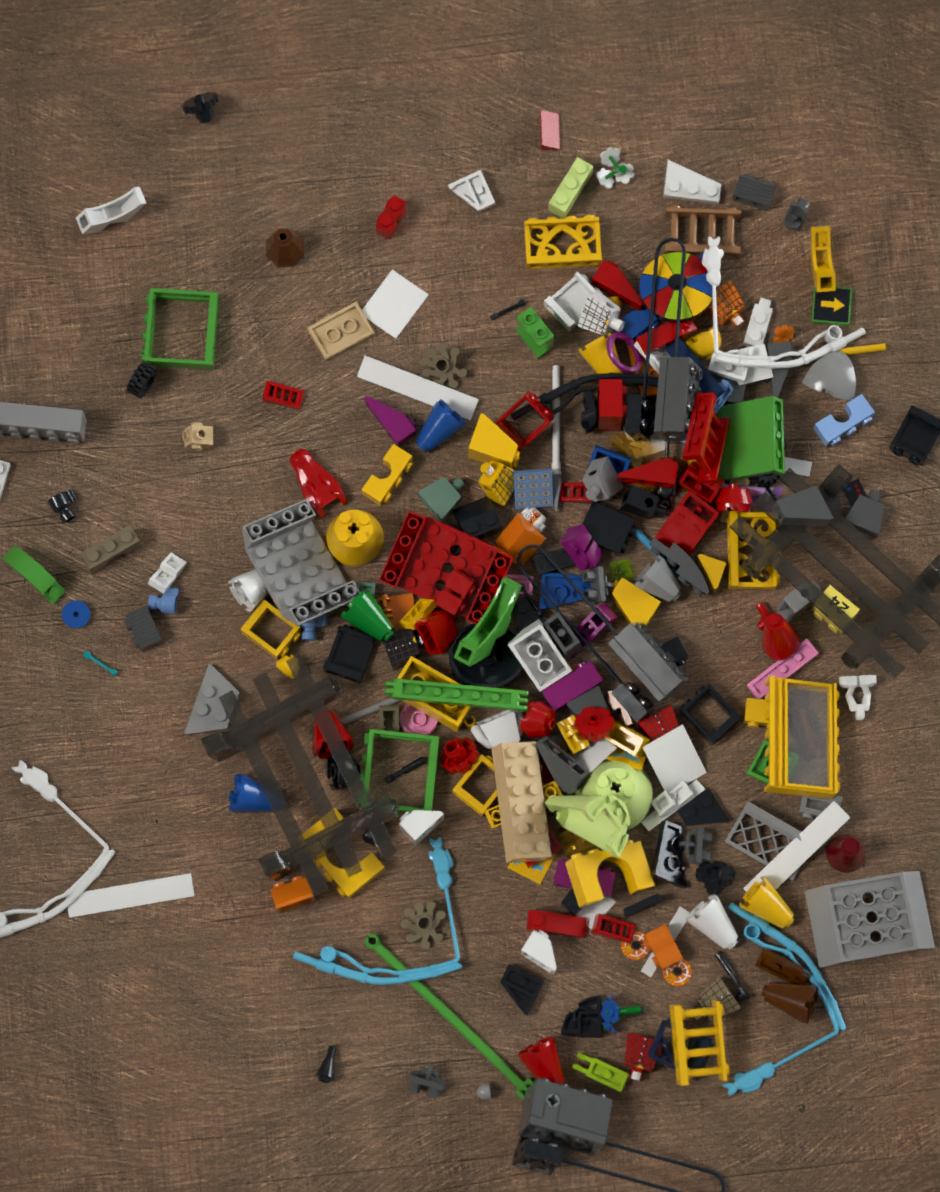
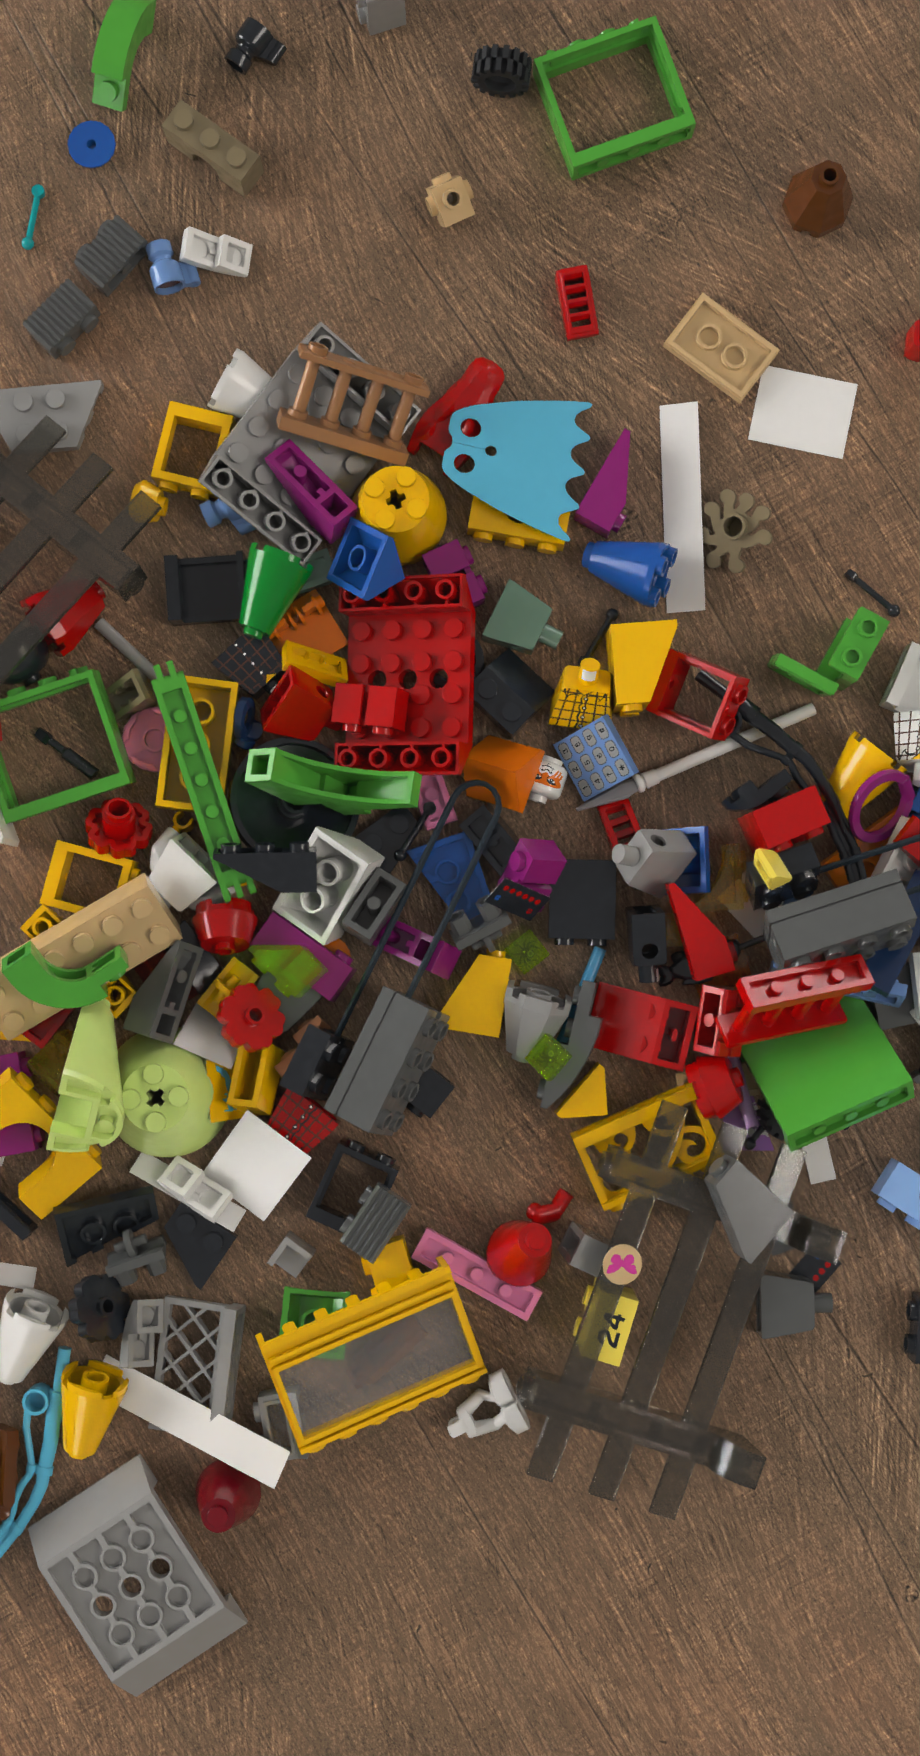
camera: 70 degrees right, 10 degrees up
none -> bright green arch [2,940,129,1008]
none -> dark grey brick [23,278,101,359]
none -> light grey slope [119,1299,164,1368]
none -> black slope [213,841,317,893]
none -> dark blue piece [233,697,263,750]
none -> clear neon green slope [248,945,328,998]
none -> magenta slope [265,439,358,544]
none -> light grey panel [267,1231,316,1278]
none -> medium nougat fence [276,341,430,467]
none -> blue slope [326,517,405,601]
none -> dark grey brick [339,1181,412,1264]
none -> magenta piece [422,539,488,608]
none -> medium azure piece [442,401,592,542]
none -> black sticker [484,878,551,921]
none -> clear neon green tile [525,1033,572,1081]
none -> black hinge [578,608,619,667]
none -> tan sticker [603,1244,642,1285]
none -> light yellow slope [754,848,792,891]
none -> bright green tile [767,653,839,697]

